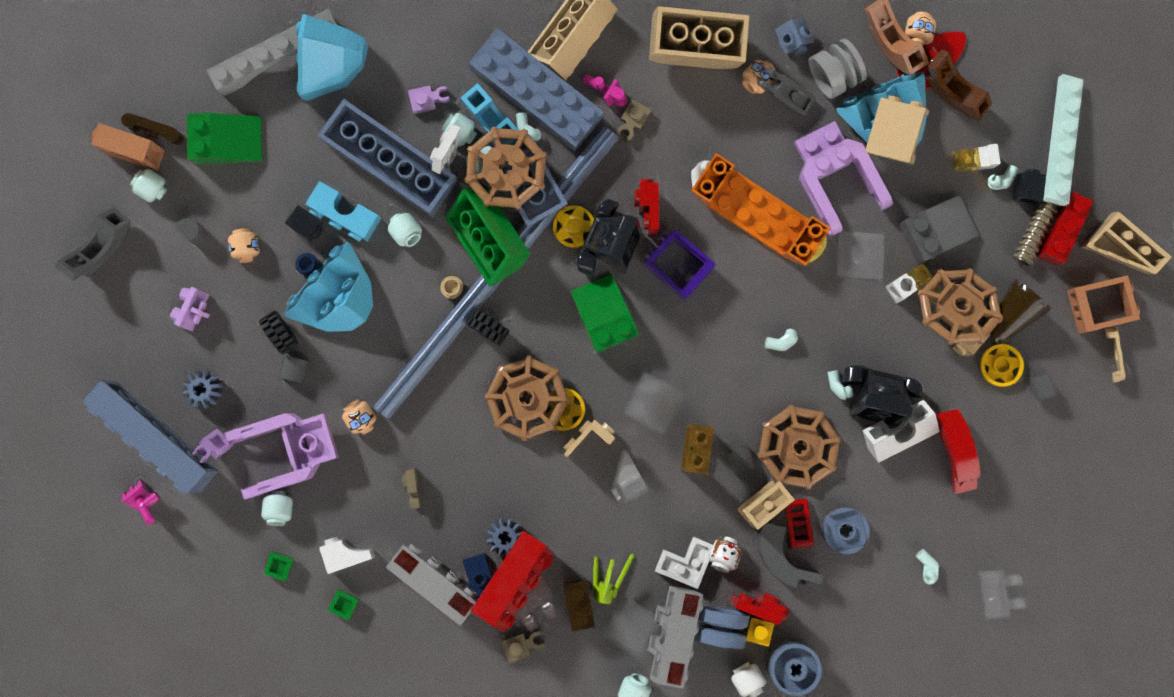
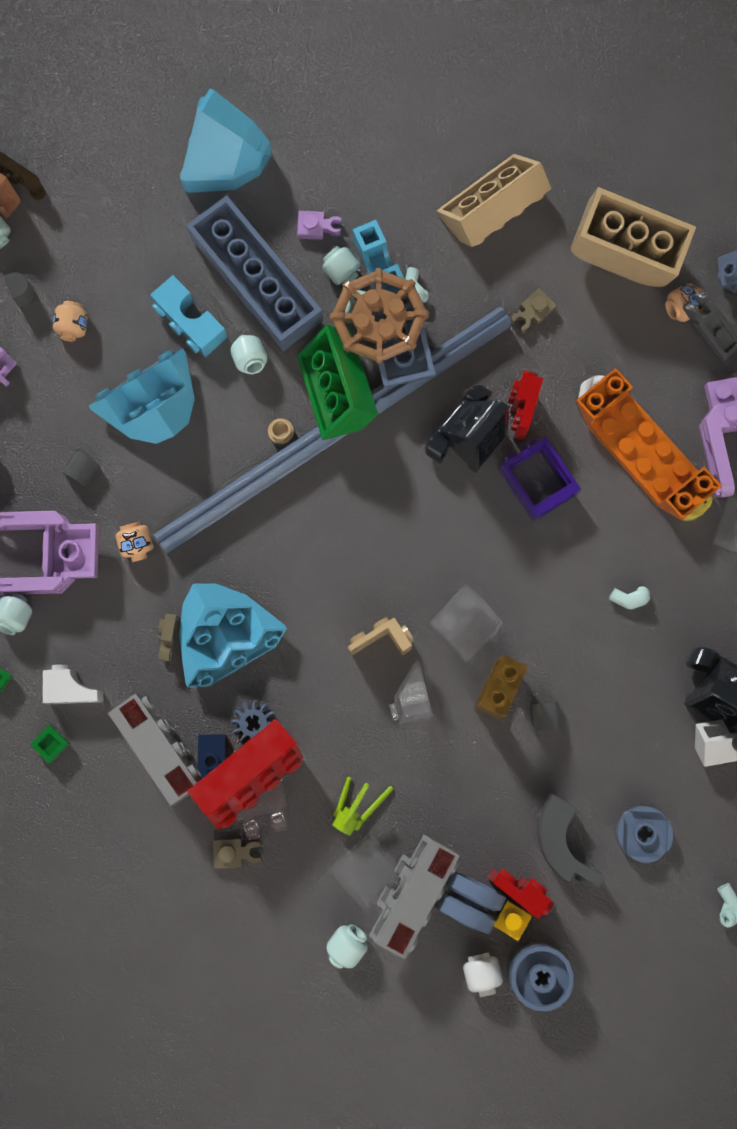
camera: 20 degrees right, 5 degrees down
green slope [187,113,263,165] -> none
light grey arch [207,9,337,97] -> none
black tyre [259,310,298,354] -> none
black brick [285,205,324,242] -> none
dark blue plate [295,253,319,276] -> none
white plate [430,124,461,174] -> none
black tyre [466,309,510,346] -> none
sand blue brick [469,28,604,153] -> none
medium nougat plate [484,355,570,441] -> none
yellow wheel [545,388,585,431] -> none
yellow wheel [553,205,594,248] -> none
dark brown brick [564,578,595,632] -> none
green slope [570,274,639,354] -> none
dark pink arm [583,74,628,107] -> none
white plate [655,537,714,589] -> none
white head [709,537,742,573] -> none
tan panel [737,481,795,530] -> none
medium nougat plate [757,405,842,490] -> none
red slope [785,499,814,549] -> none
light aqua arm [827,370,853,400] -> none
none -> medium azure brick [179,584,287,687]

